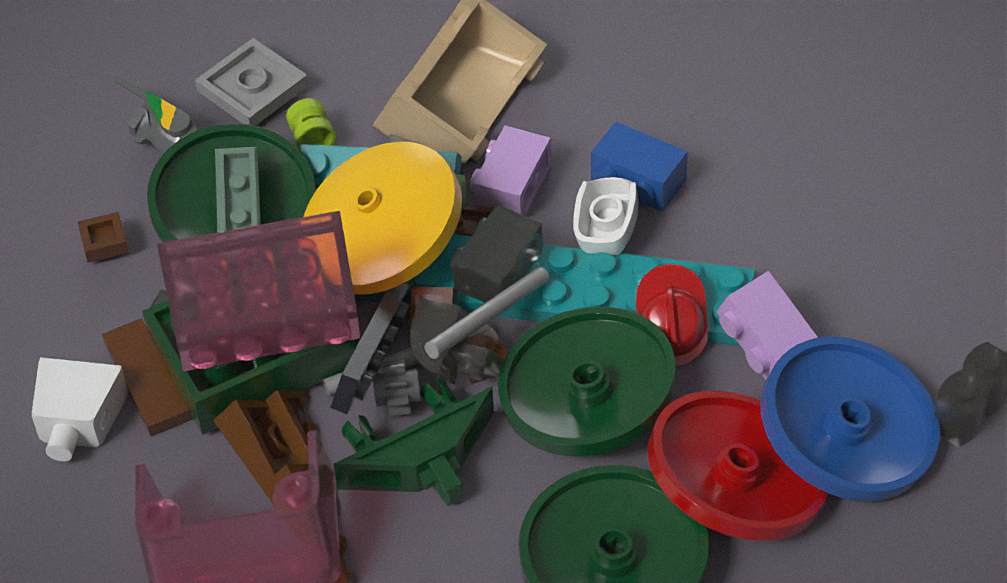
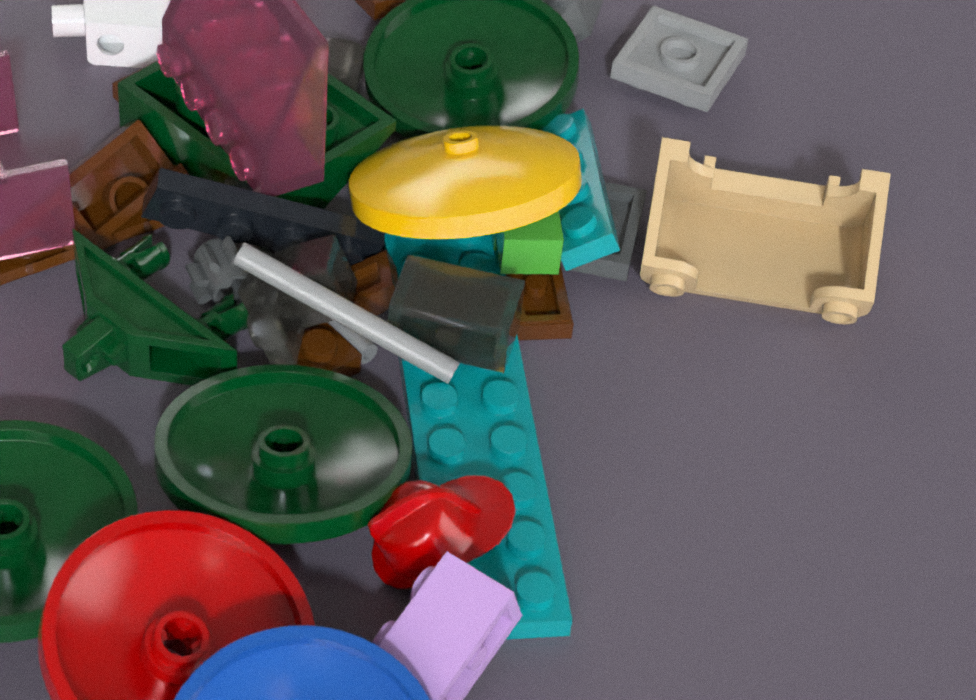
camera: 65 degrees right, 5 degrees down
sand green tile [215,147,262,262] -> none
lime wheel [286,98,336,150] -> none
lavender brick [470,125,551,223] -> none
white piece [573,177,638,256] -> none
blue brick [591,121,688,211] -> none

